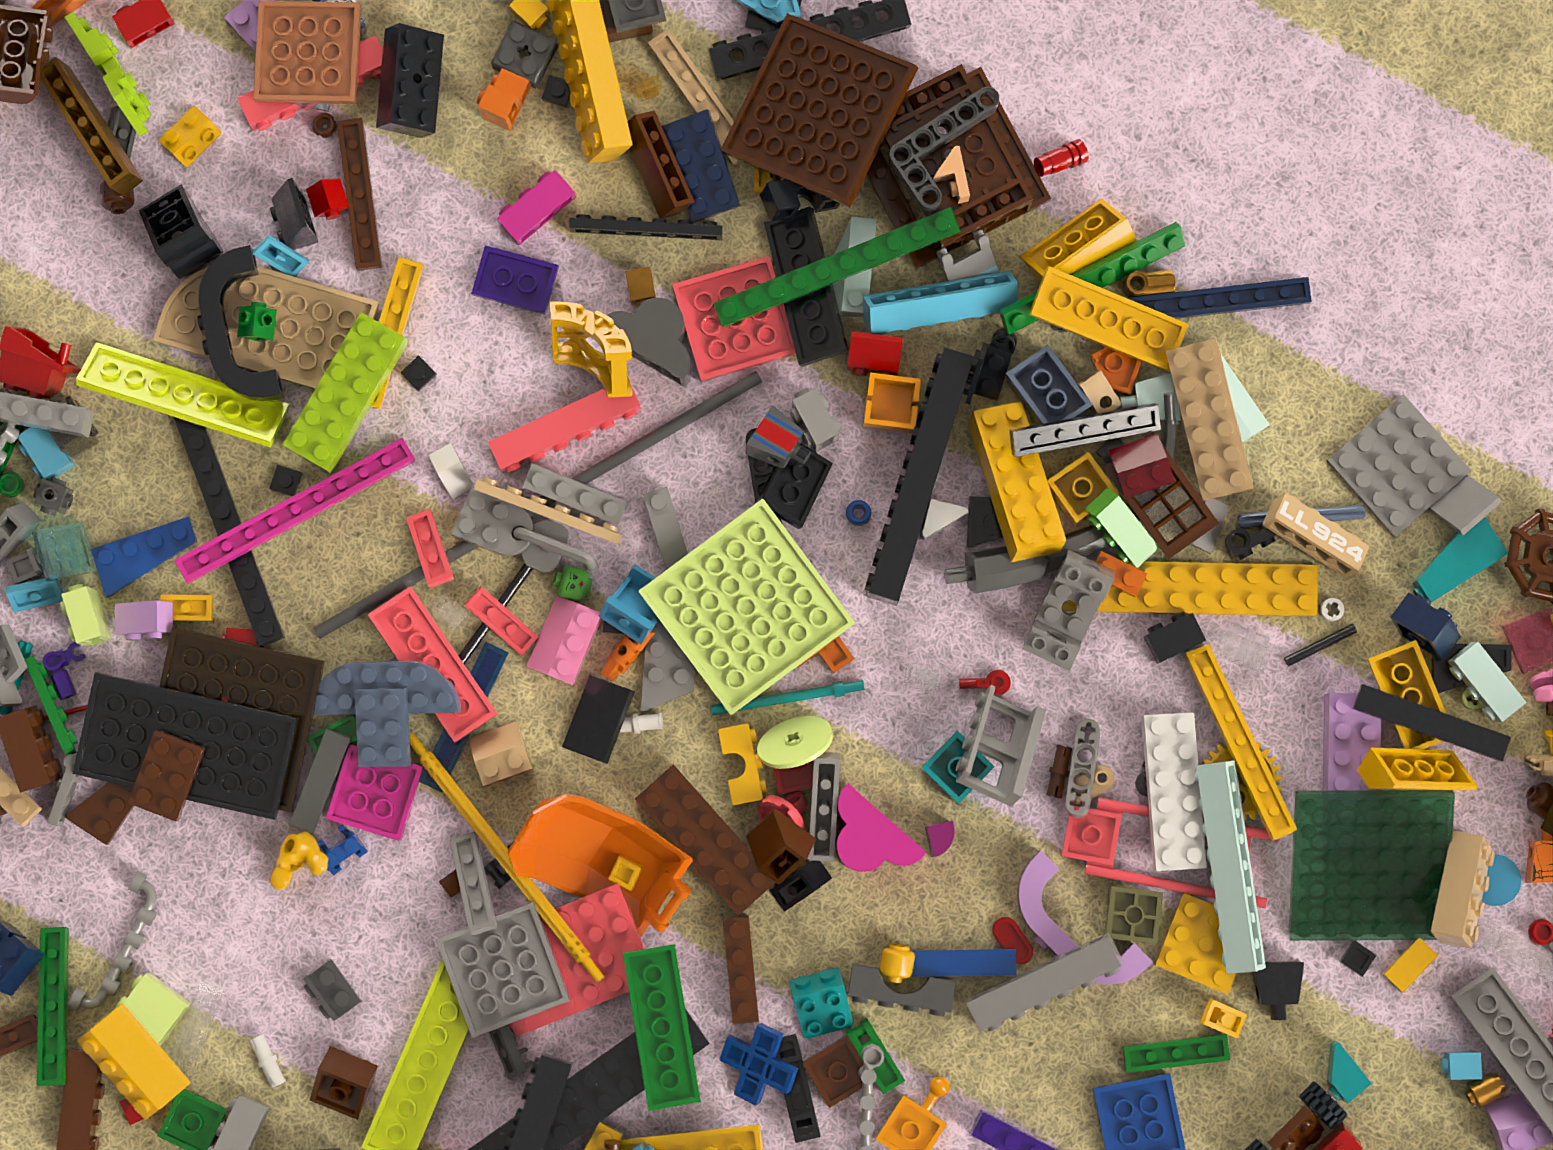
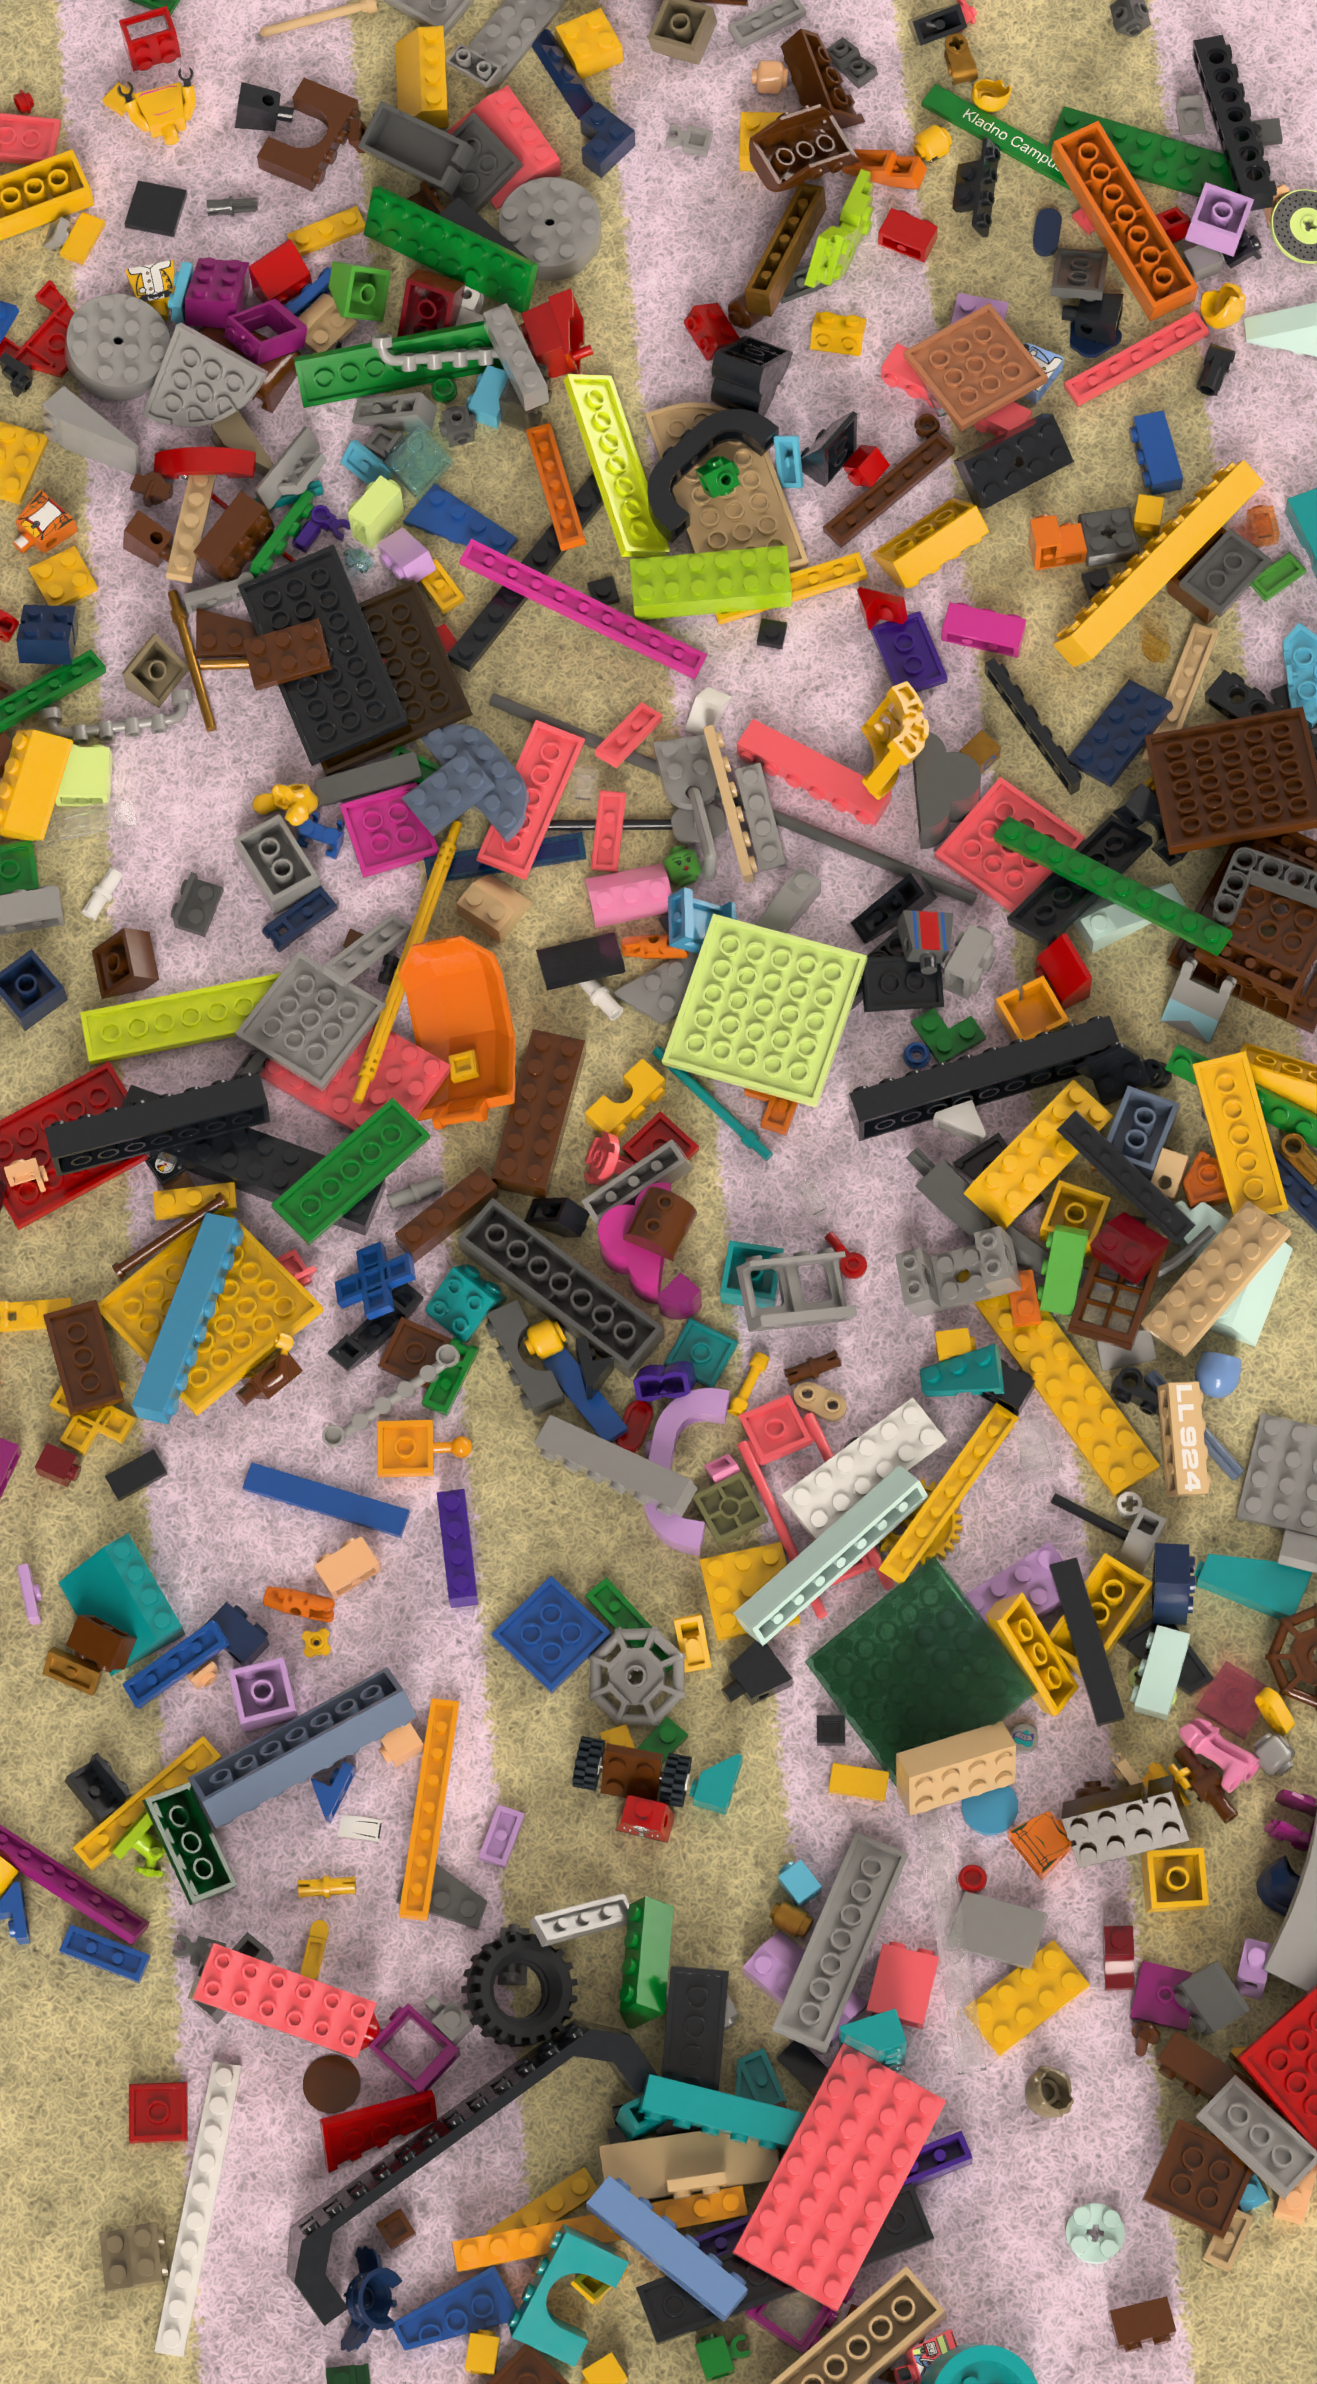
camera: 60 degrees right, 15 degrees down
reddish brown brick [627,110,694,219] -> none
reddish brown slope [746,808,816,884] -> none
yellowish green piece [757,716,833,769] -> none
medium azure brick [863,271,1018,335] -> none
light nougat slope [933,146,970,204] -> none
light grey beam [1066,719,1100,818] -> none
none -> dark tan slope [122,633,189,708]
none -> pearl gold bar [168,590,217,732]
none -> pearl gold bar [200,658,250,670]
none -> light grey brick [233,814,321,915]
none -> dark blue plate [262,886,338,952]
none -> coral bracket [276,1249,317,1287]
none -> clear light blue plant [343,548,374,574]
none -> light grey pin [386,1175,444,1211]
none -> dark grey brick [457,1198,664,1379]
none -> orange plate [526,423,586,551]
none -> black slope [575,1337,614,1400]
none -> light grey plate [588,1626,686,1727]
none -> yellow plate [600,1724,635,1749]
none -> reddish brown brick [623,1187,697,1261]
none -> dark purple brick [633,1361,696,1402]
none -> green plate [637,1717,688,1765]
none -> teal tile [664,1318,739,1388]
none -> red bracket [684,302,740,361]
none -> bright pink plate [704,1453,740,1484]
none -> yellow bar [727,1352,770,1417]
none -> black slope [850,873,938,944]
none -> red slope [857,587,908,630]
none -> yellow slope [870,497,989,589]
none -> green plate [911,1008,986,1063]
none -> teal wing [920,1343,1004,1397]
none -> yellow brick [934,1327,976,1363]
none -> light grey tile [1010,1724,1038,1754]
none -> light grey slope [1117,1507,1167,1575]
none -> medium blue helmet [1195,1351,1241,1398]

